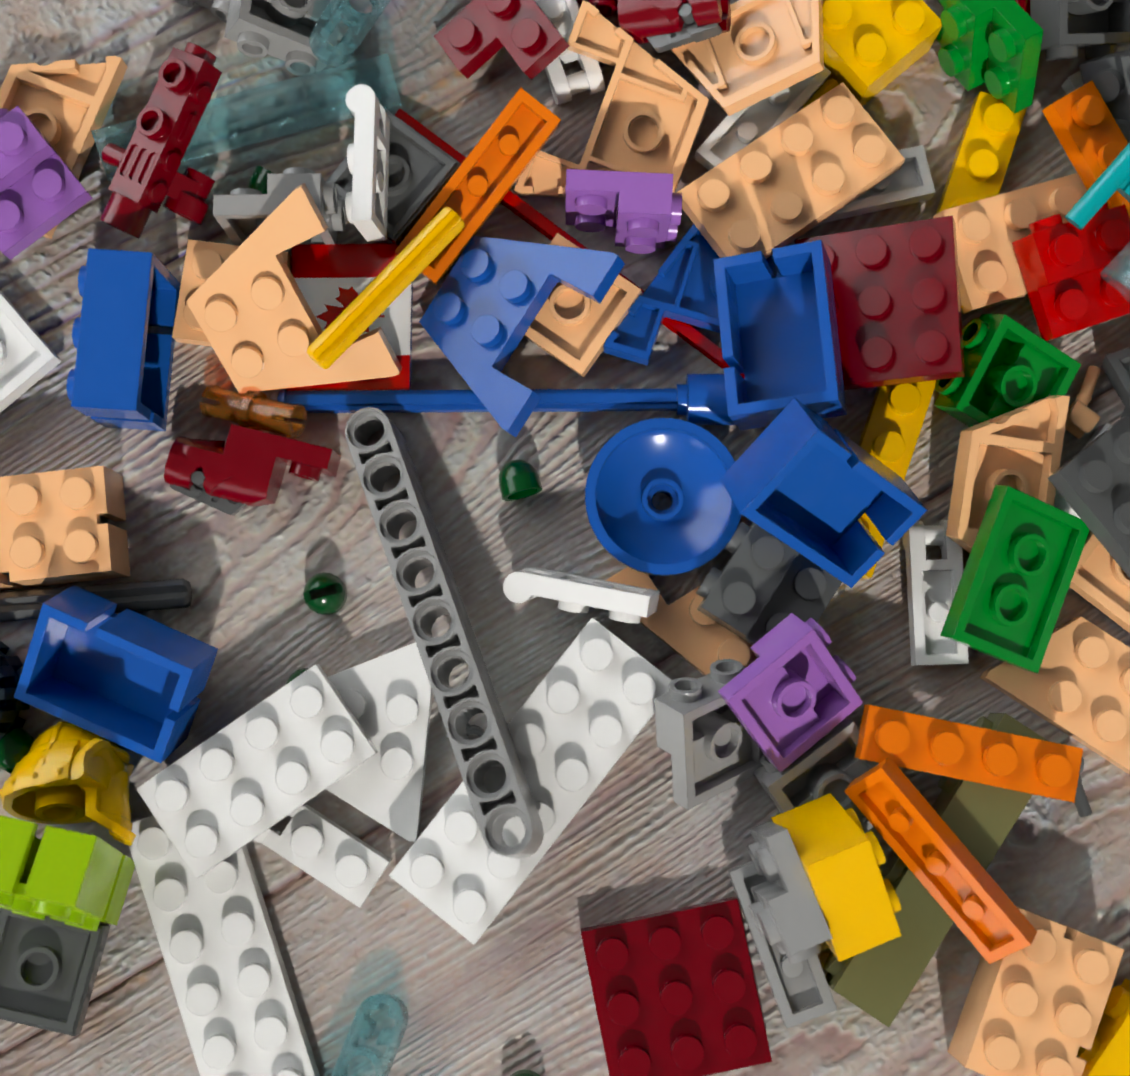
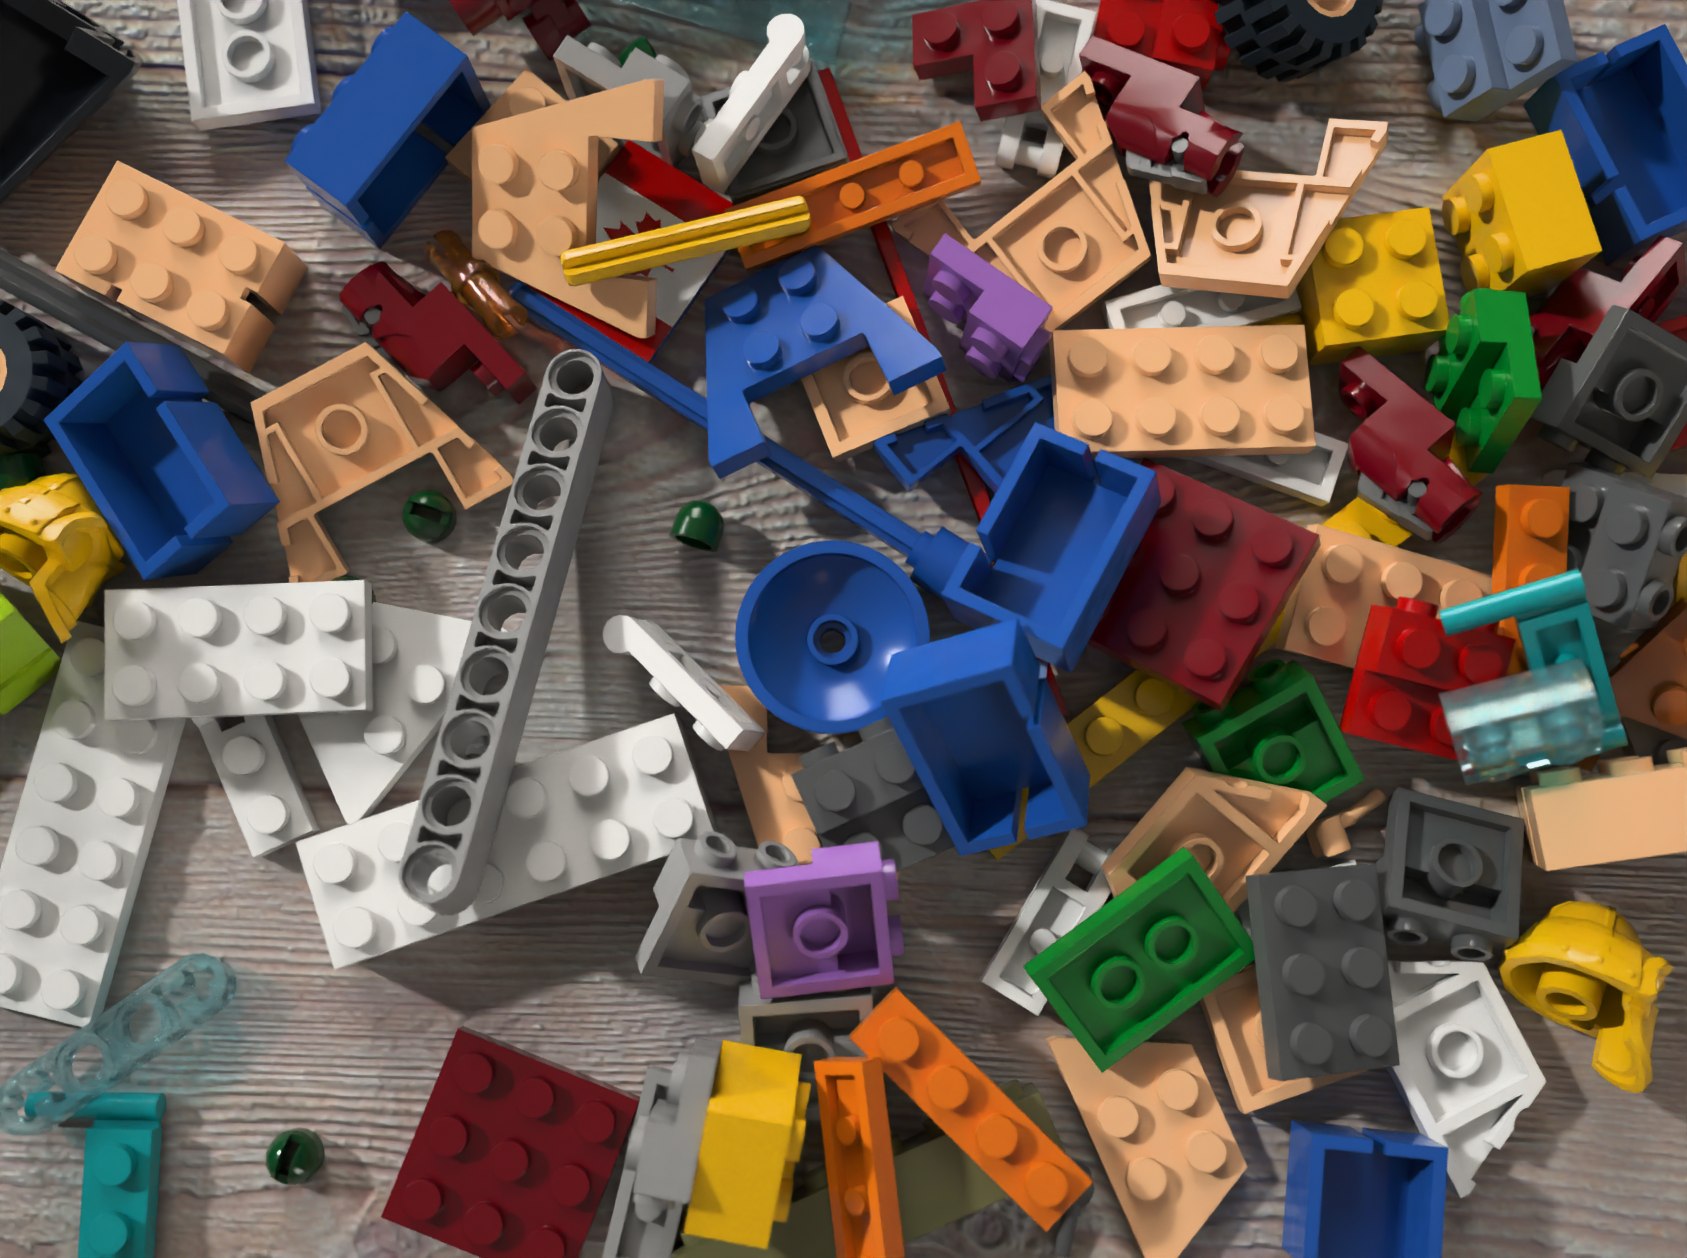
camera: 30 degrees right, 0 degrees up
none -> light nougat wing [251,342,514,583]
none -> dark red plate [1338,346,1483,545]

